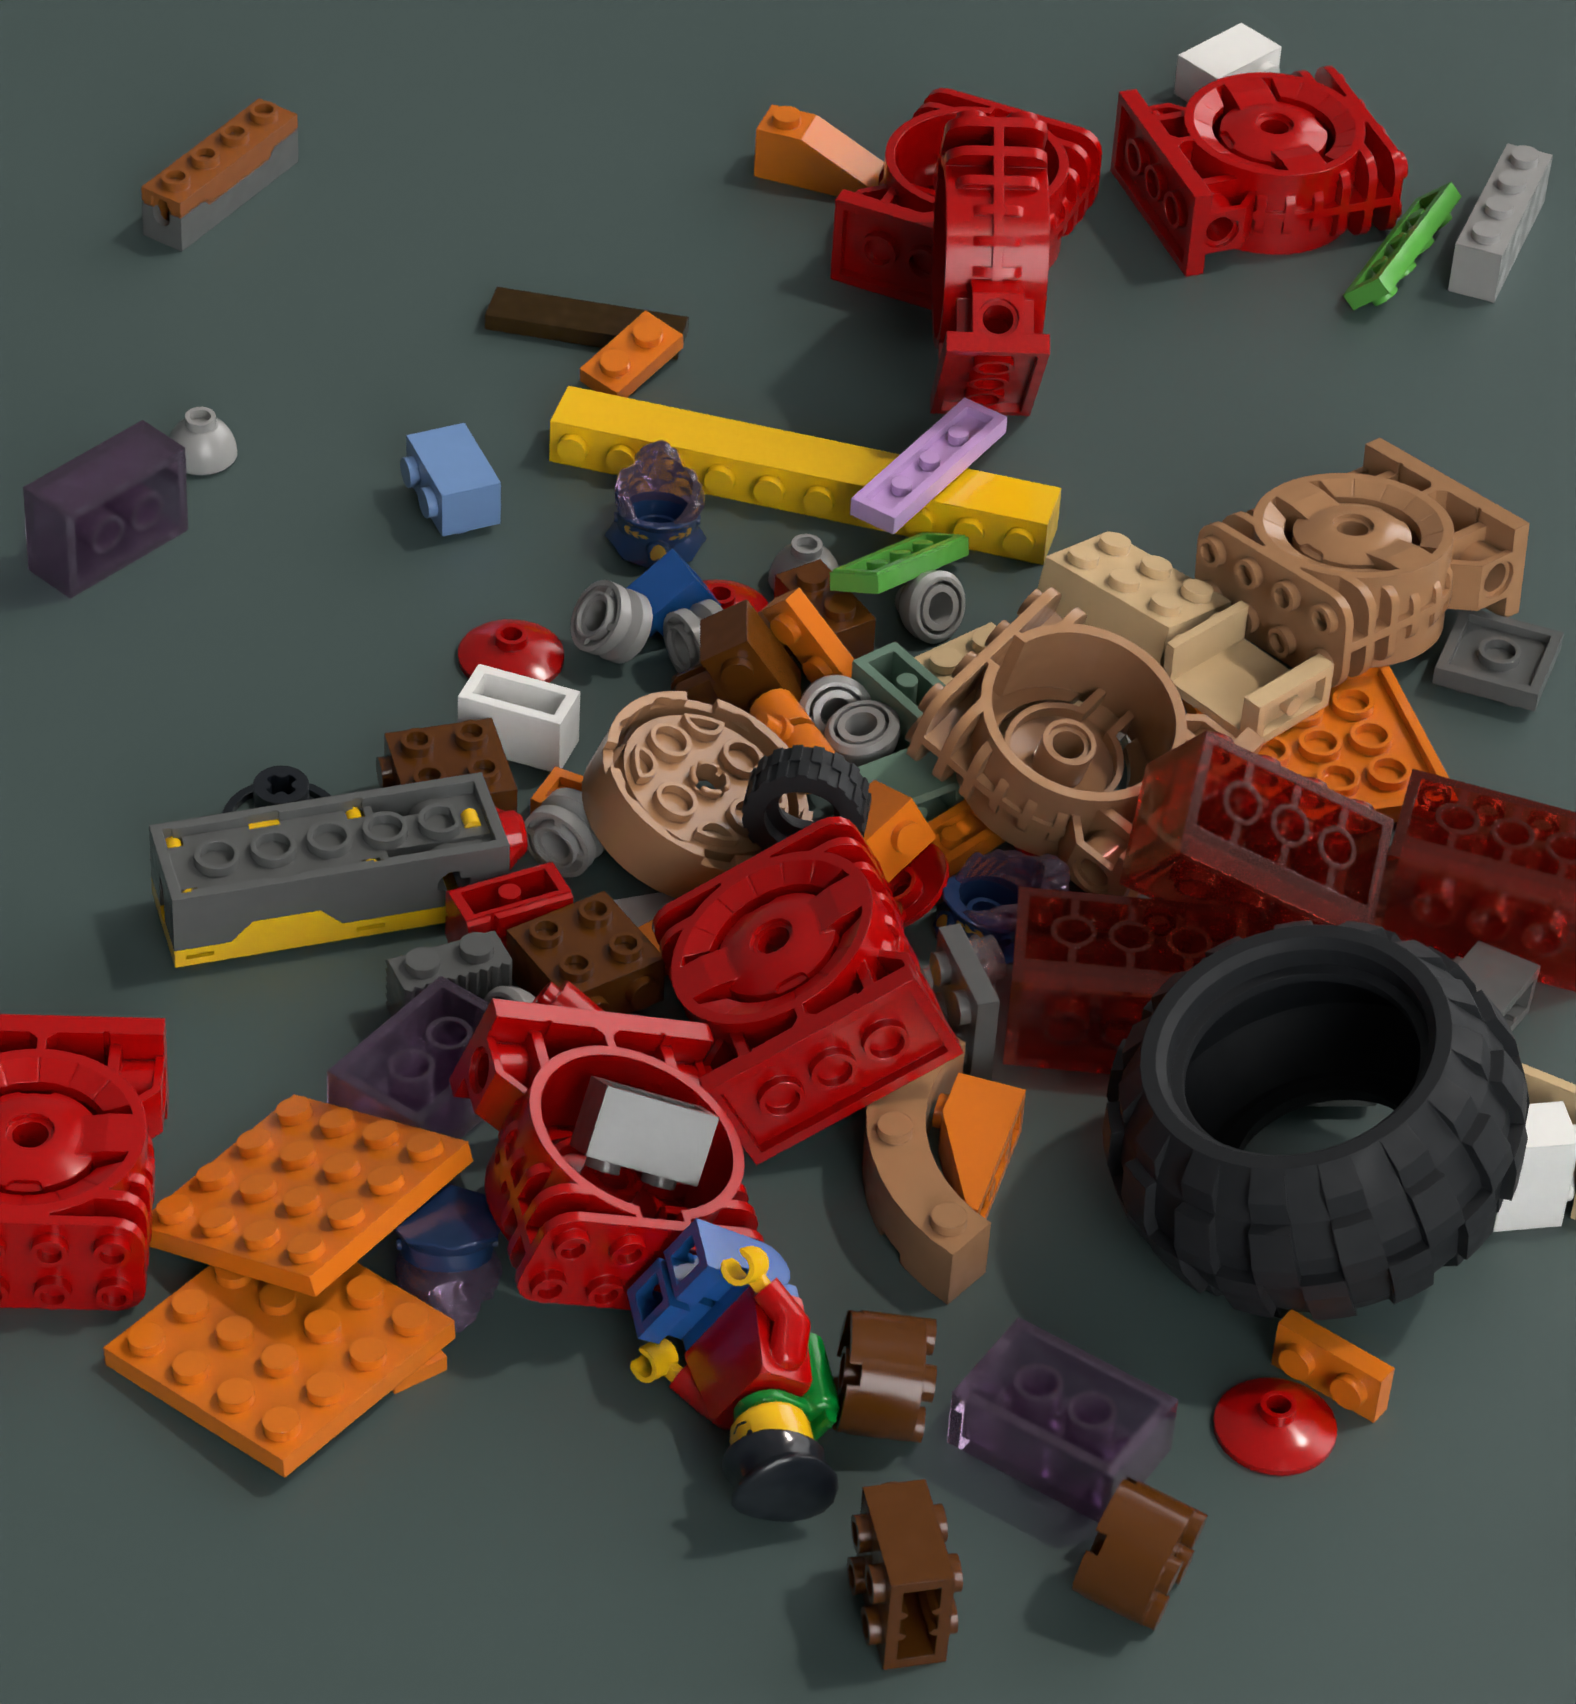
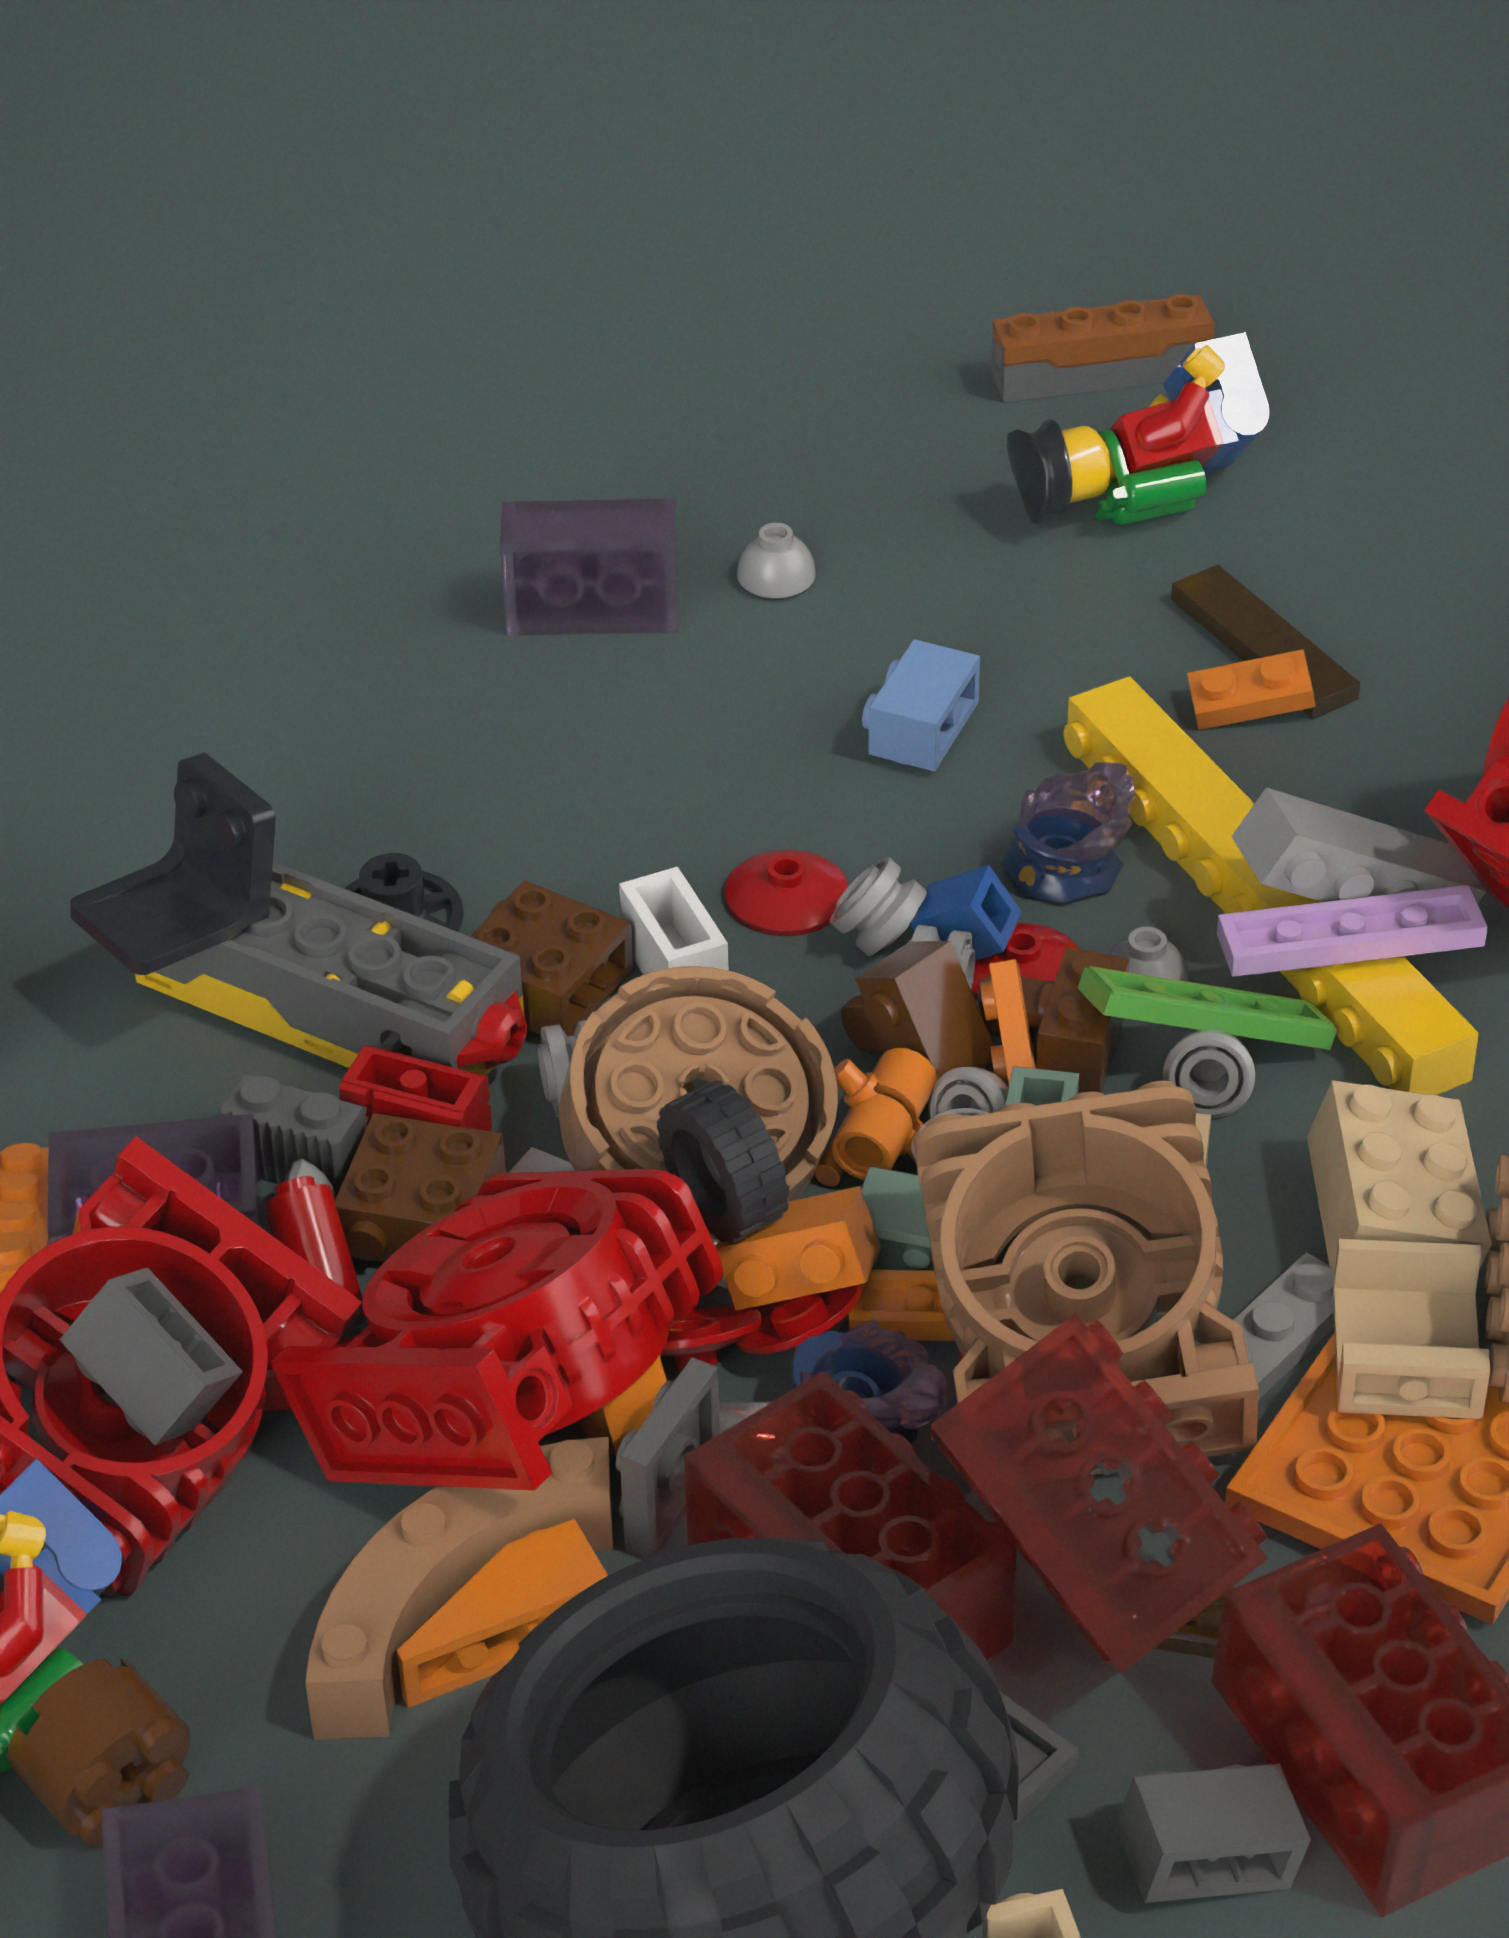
camera: 50 degrees right, 0 degrees up
none -> black piece [70,752,276,975]
none -> piece [1006,332,1270,526]
none -> light grey brick [1231,787,1486,904]

